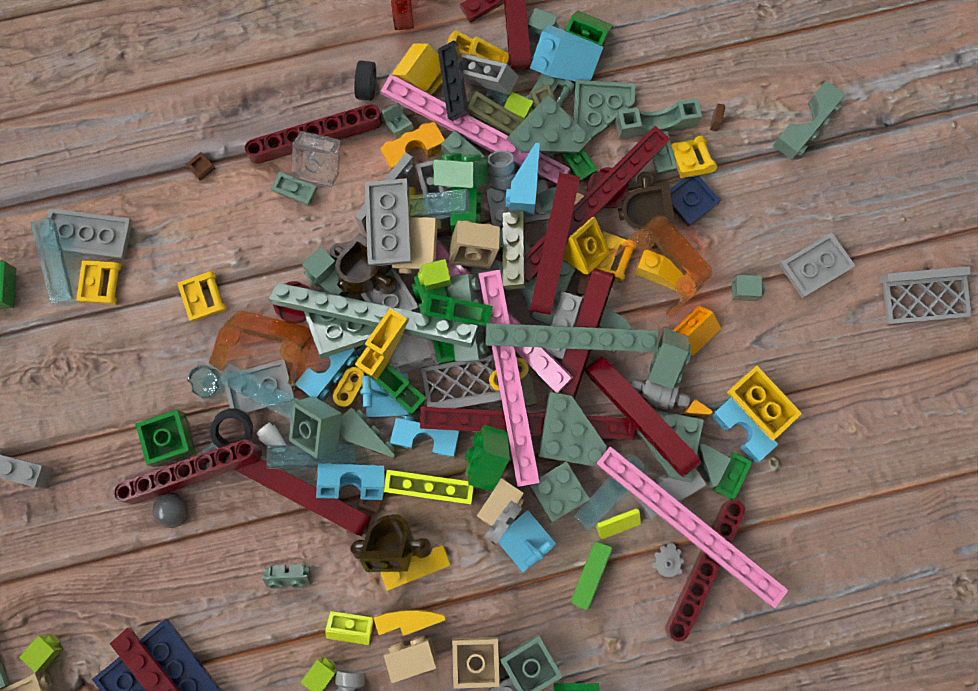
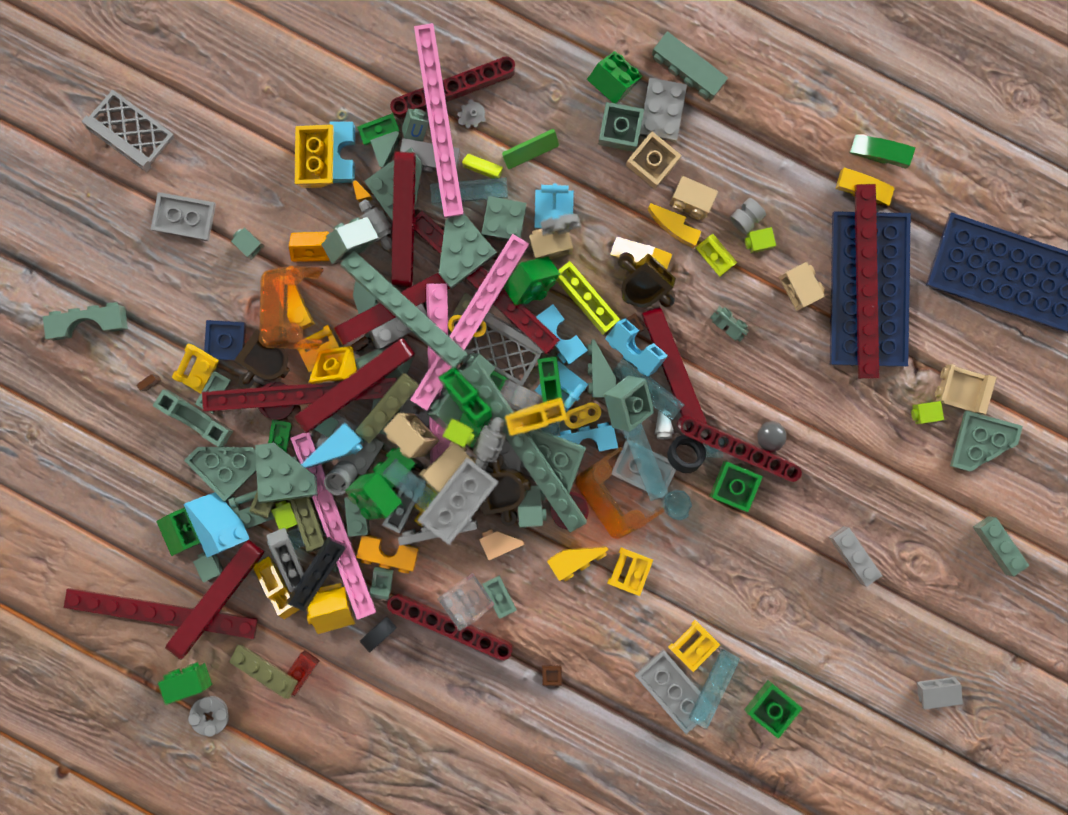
camera: 135 degrees left, 10 degrees up
none -> sand green brick [402,109,429,142]
none -> light grey piece [473,417,506,470]
none -> light nougat slope [479,529,524,560]
none -> yellow slope [547,546,608,581]
none -> tan brick [779,262,825,311]

